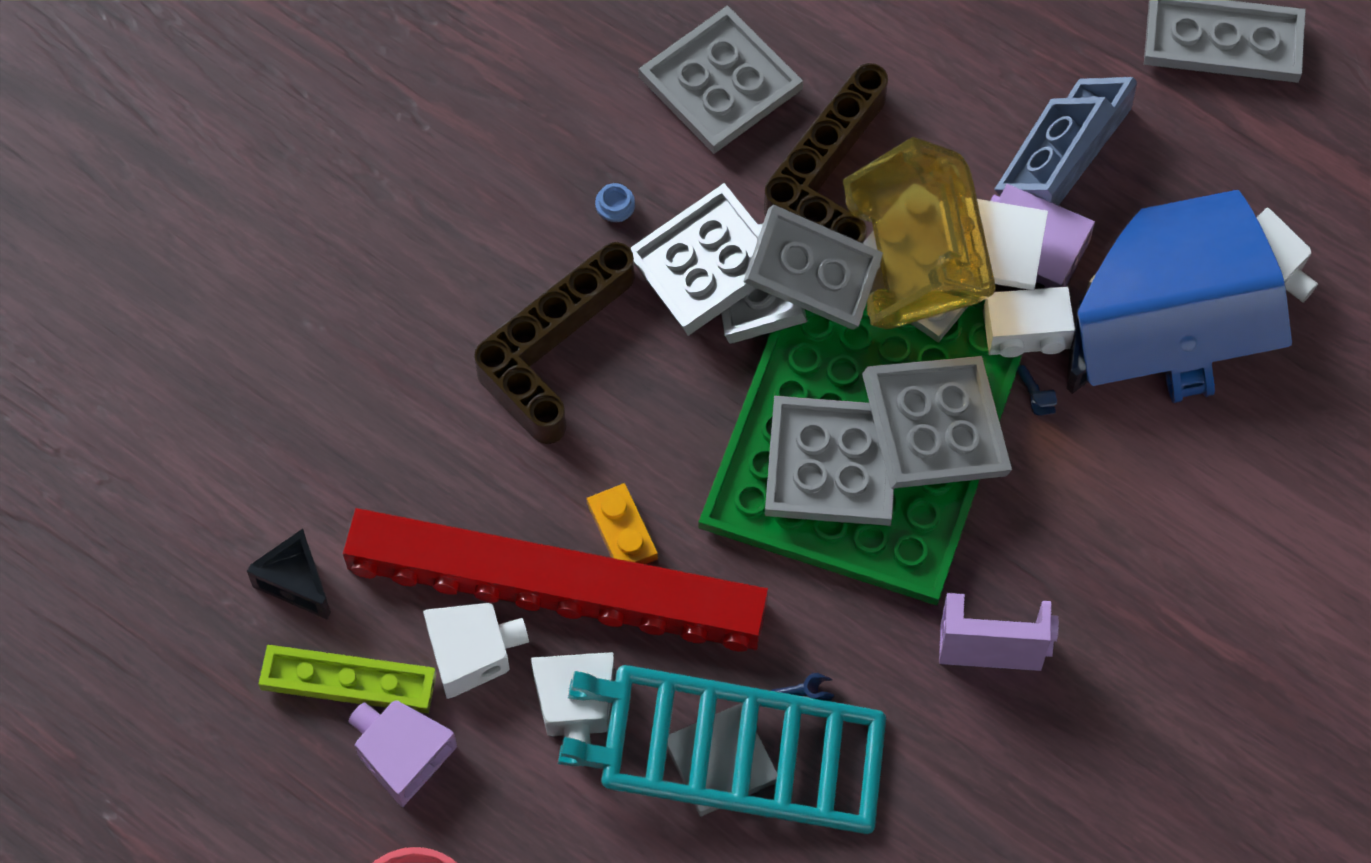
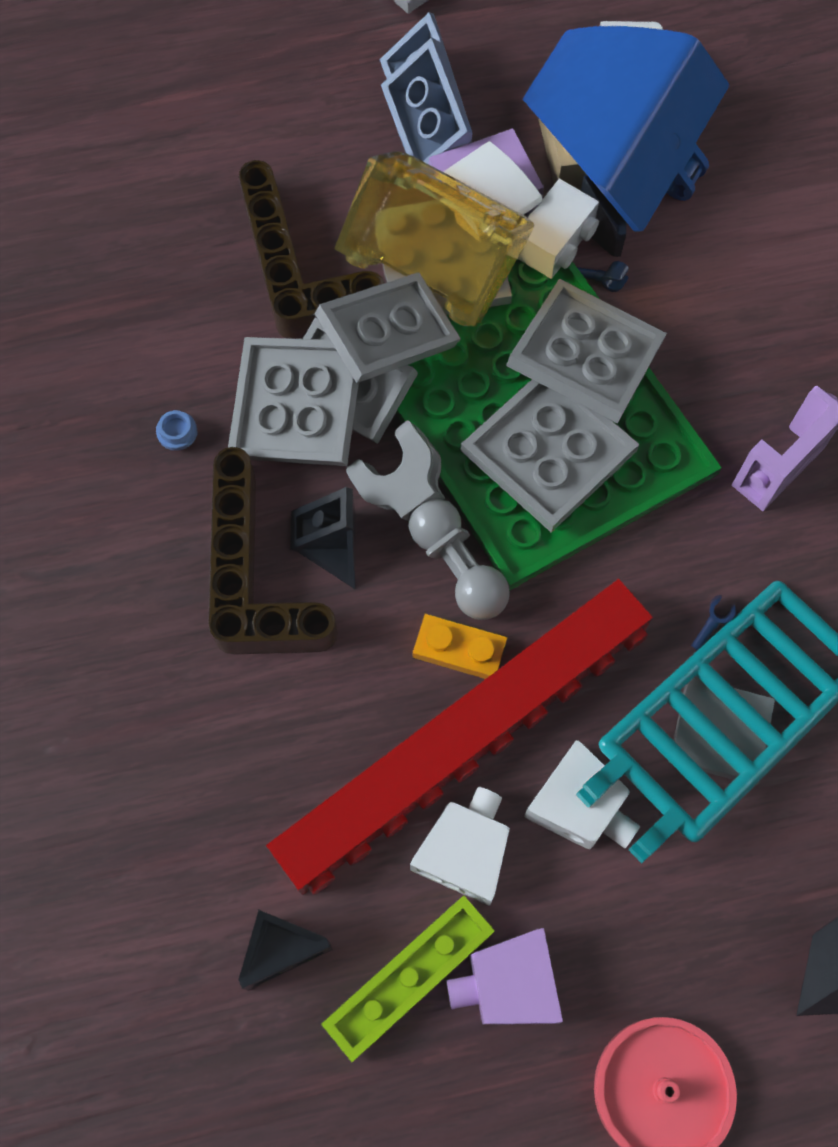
camera: 50 degrees left, 5 degrees up
light grey plate [638,5,803,154] -> none
none -> black slope [290,487,356,589]
none -> light grey piece [346,420,510,620]

